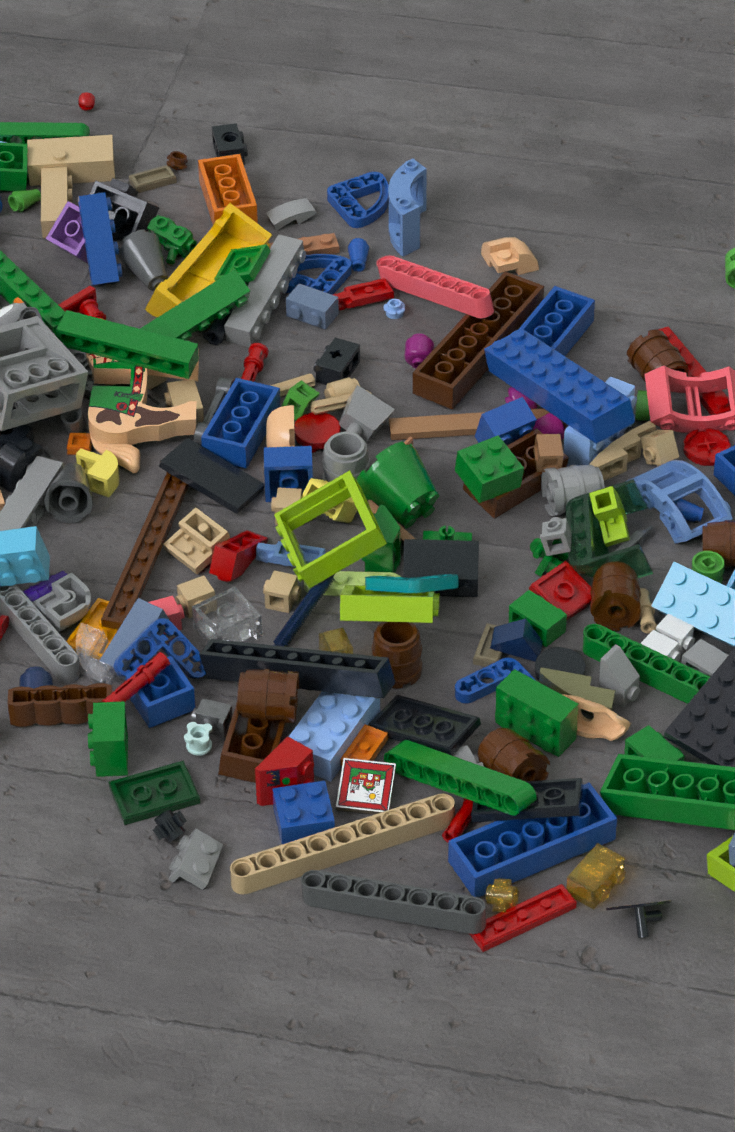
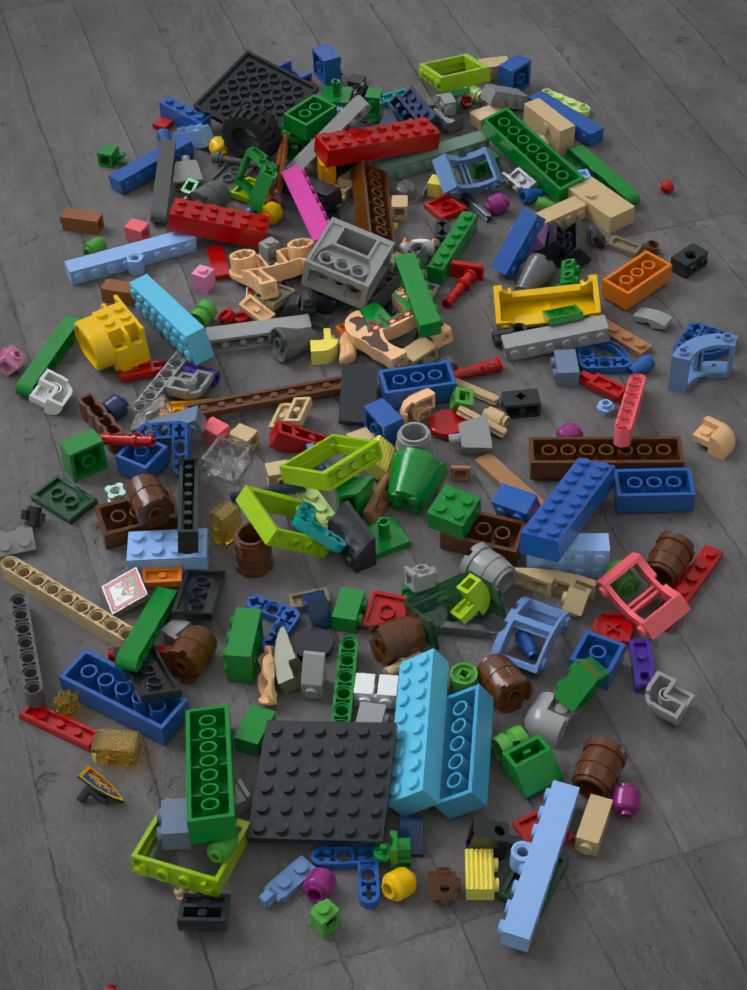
camera: 60 degrees right, 0 degrees up
green brick [140,269,250,341] -> none
red slope [255,736,315,806] -> none
blue brick [272,781,335,845] -> none
medium nougat brick [534,434,564,472] -> none

